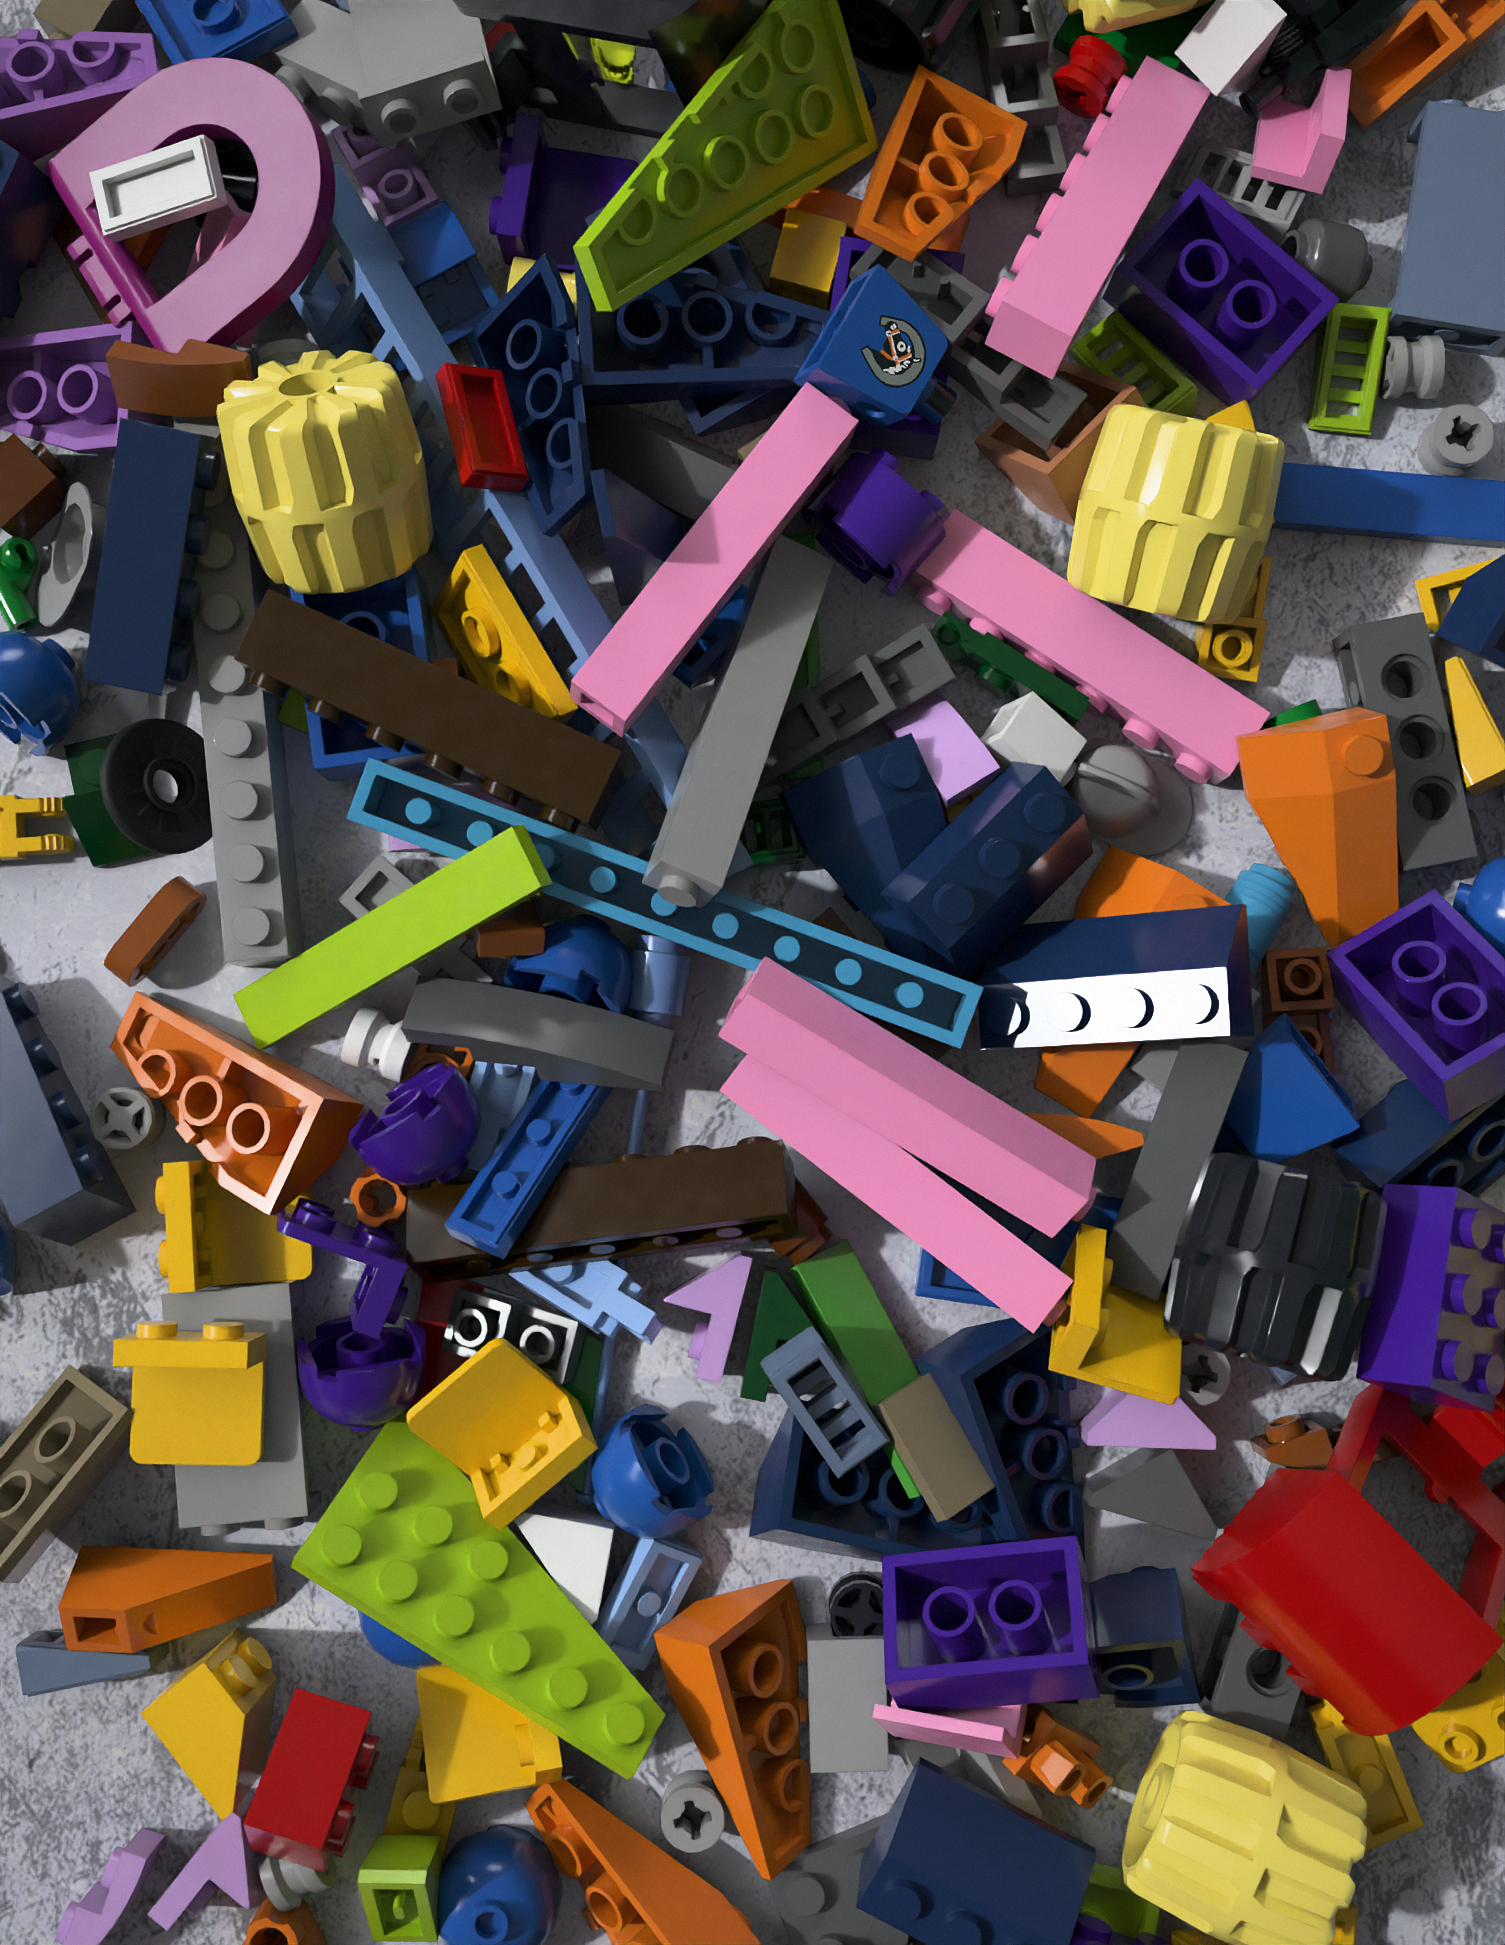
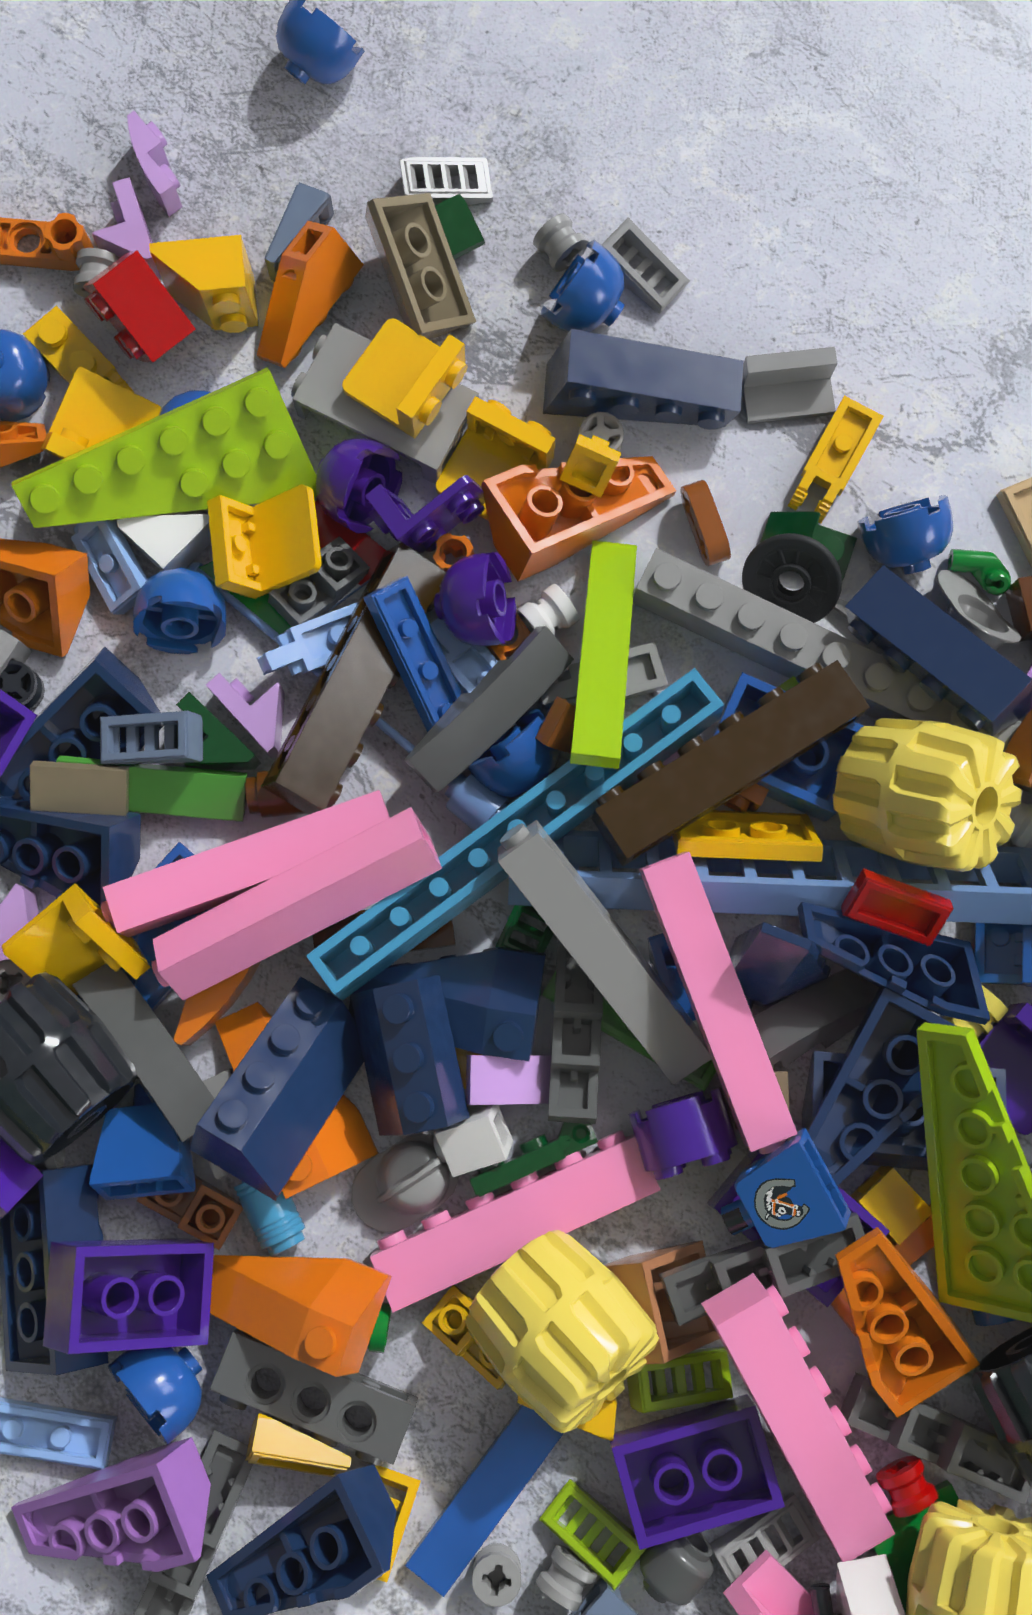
camera: 120 degrees right, 5 degrees down
lime slope [357,1834,442,1942] -> none
none -> yellow tile [559,434,621,498]

